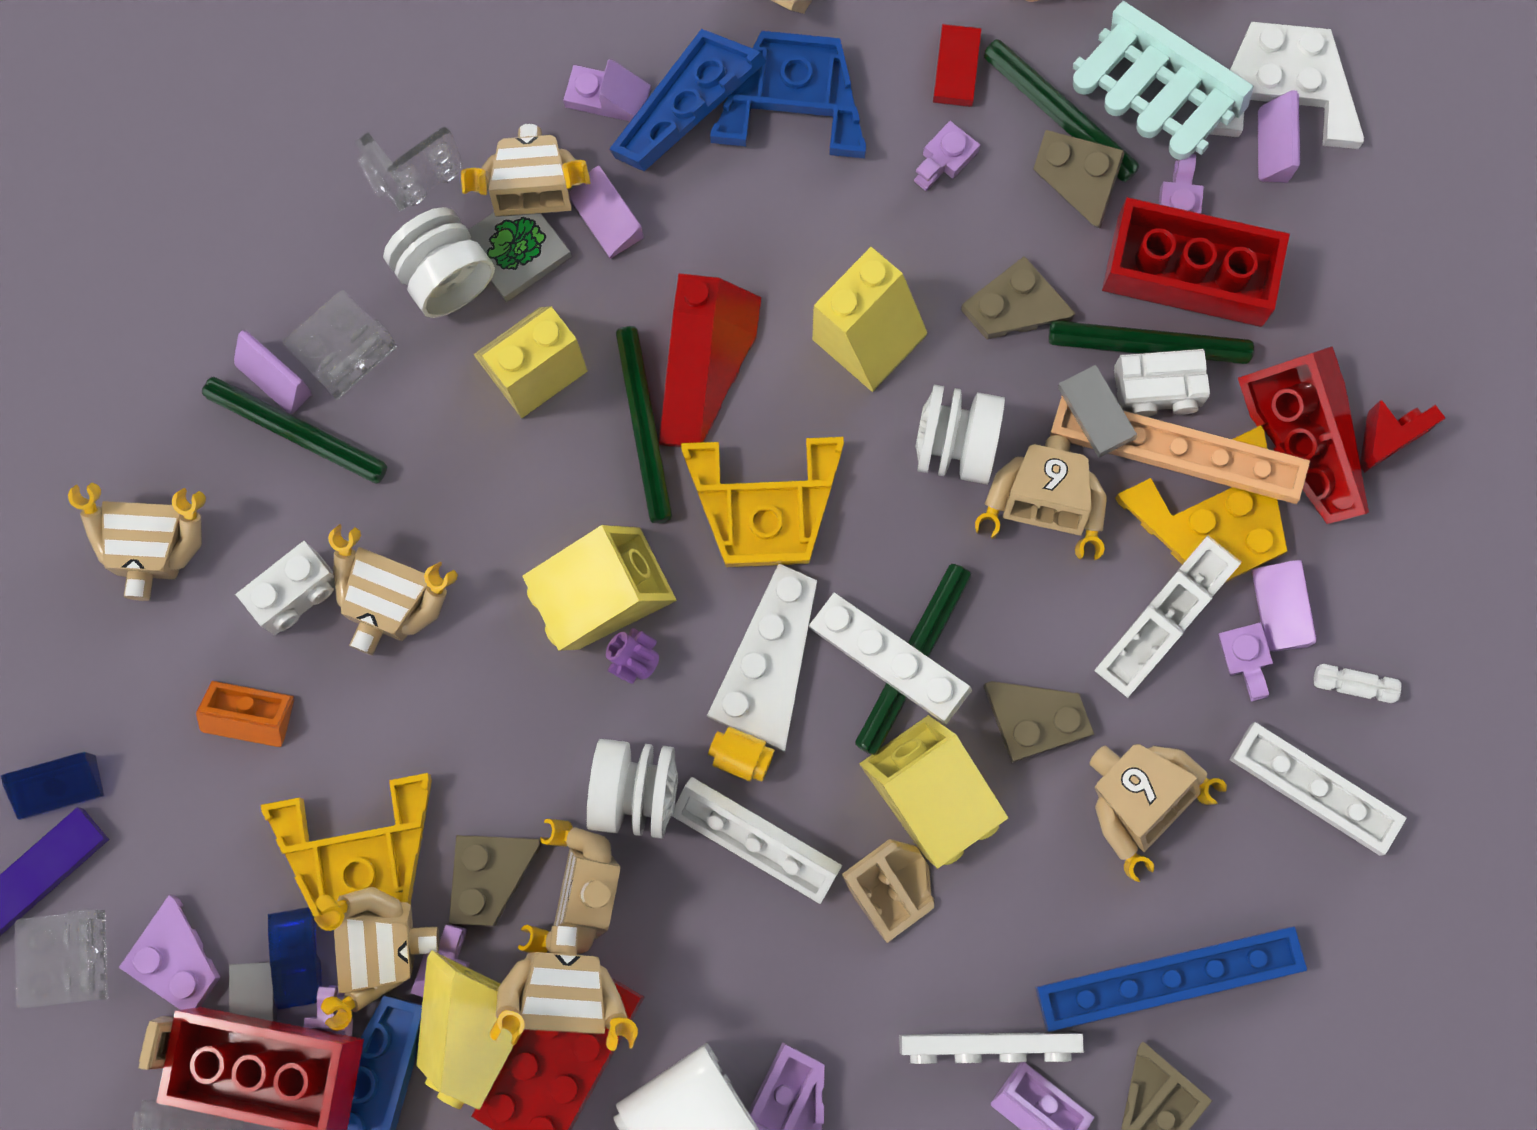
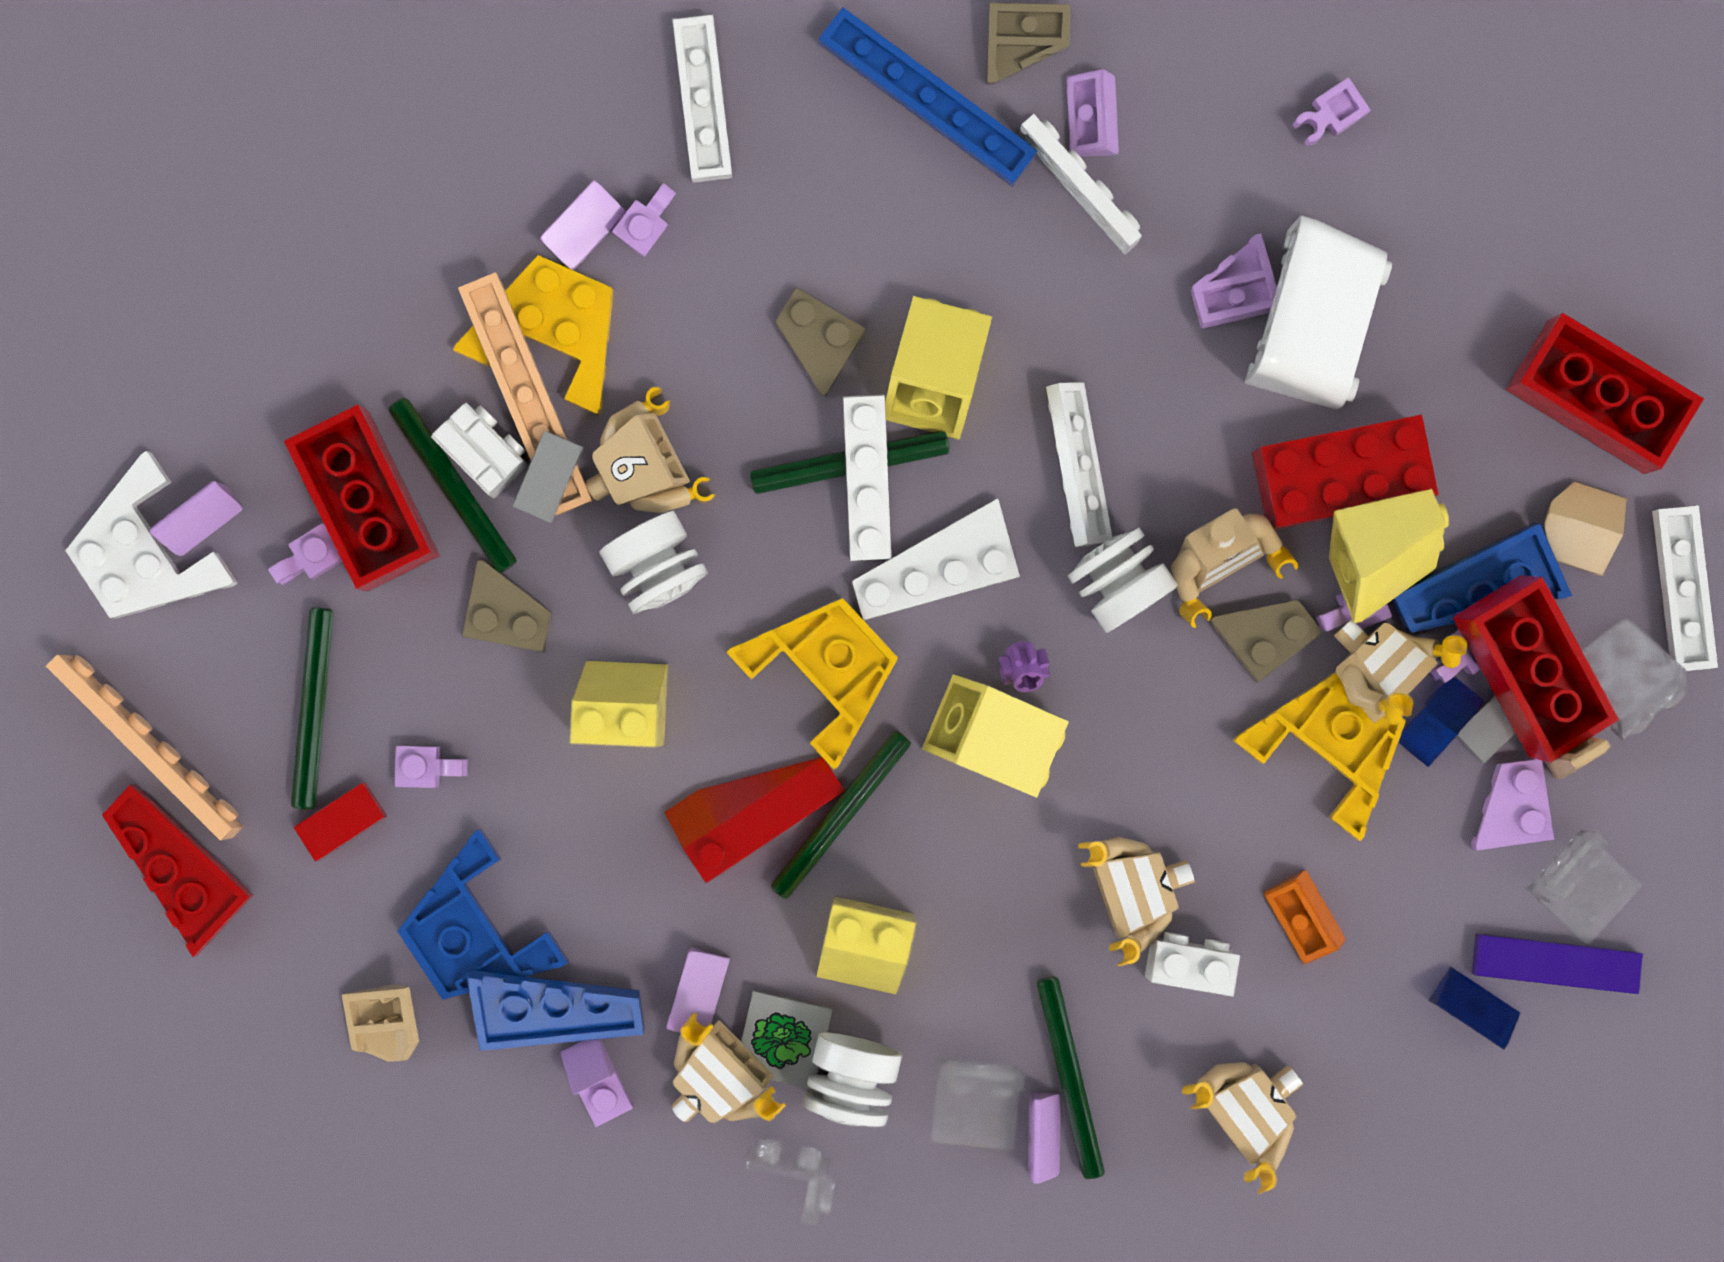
camera: 135 degrees left, 10 degrees up
torso [490,926,638,1051] -> none
yellow brick [708,726,775,782] -> none
tan slope [842,839,934,943] -> none
dark tan wing [1033,130,1124,228] -> none
light aqua fence [1073,1,1254,160] -> none
tan torso [1090,744,1227,882] -> none
white slope [1094,535,1241,698] -> none
red wedge [1238,346,1369,524] -> none
white axle [1314,664,1402,703] -> none
red slope [1360,400,1445,473] -> none

